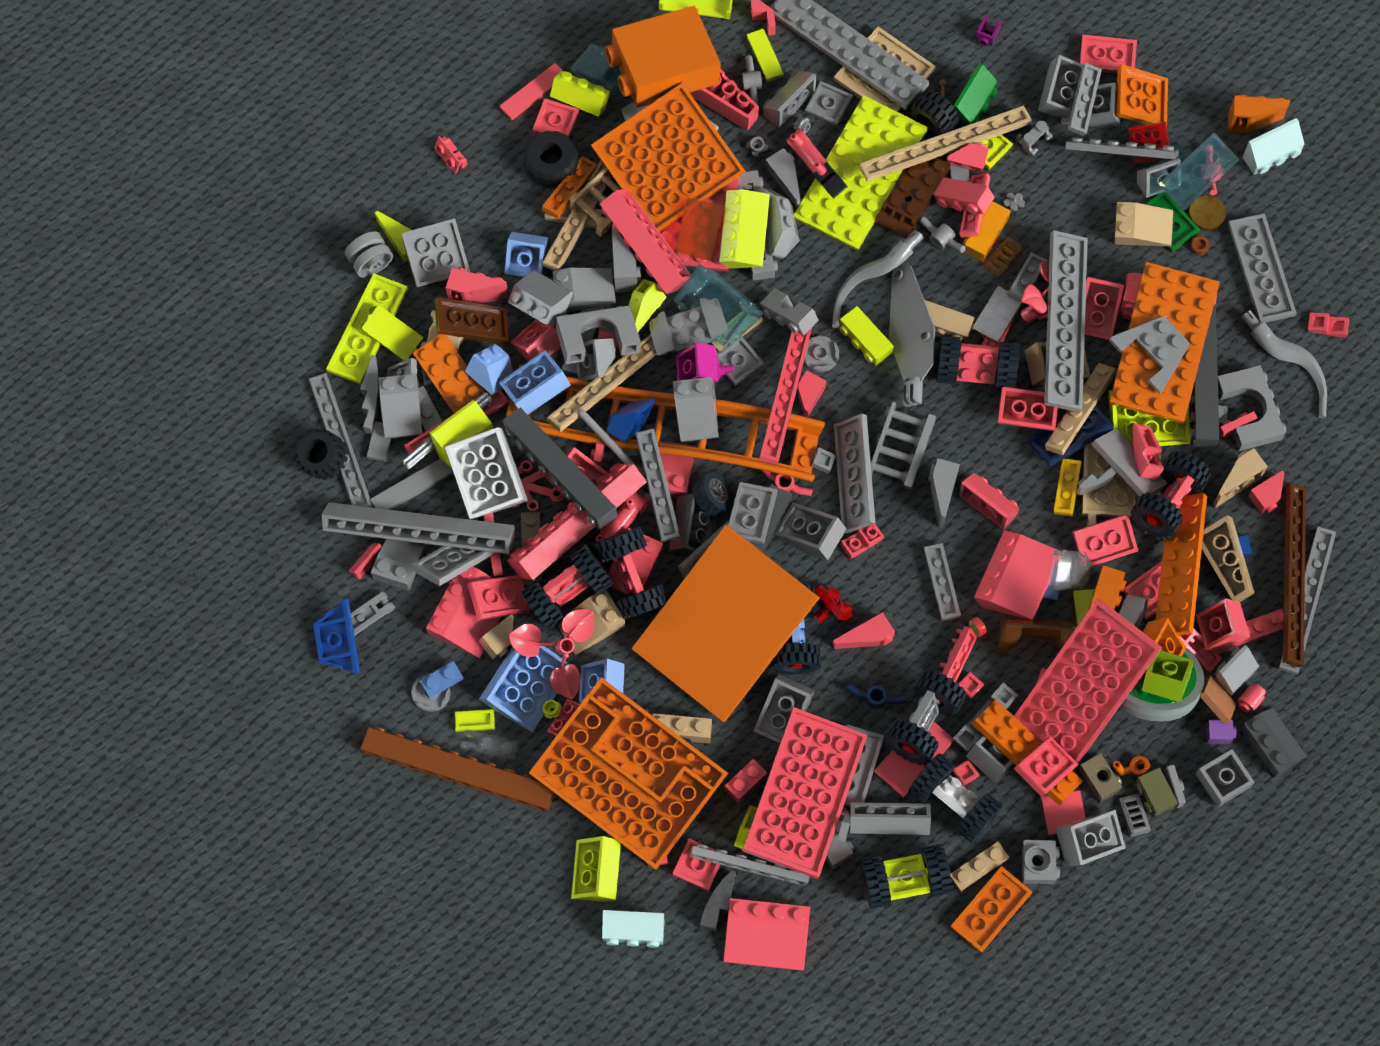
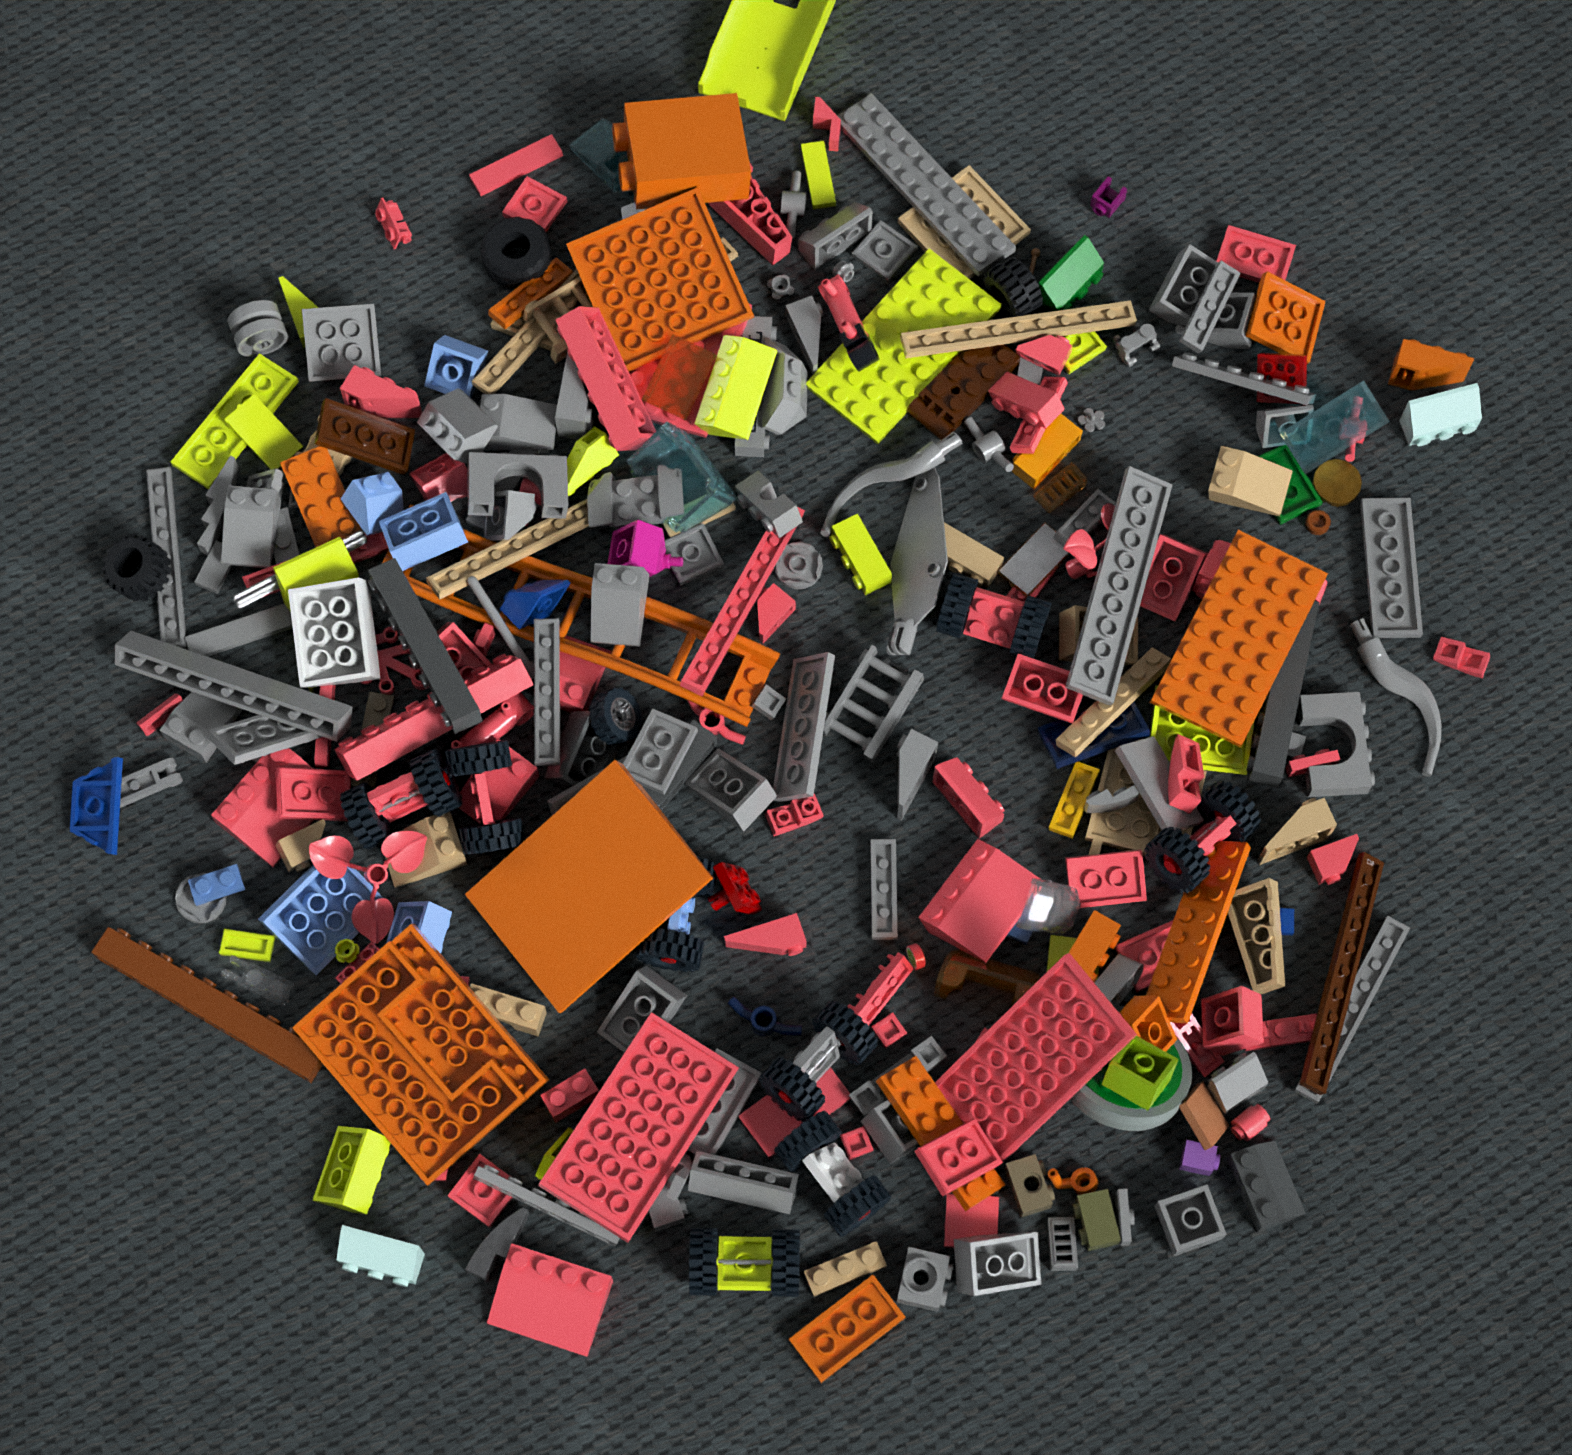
camera: 10 degrees right, 0 degrees up
neon yellow brick [550,71,610,117] -> none
light grey wing [1109,316,1190,395] -> none

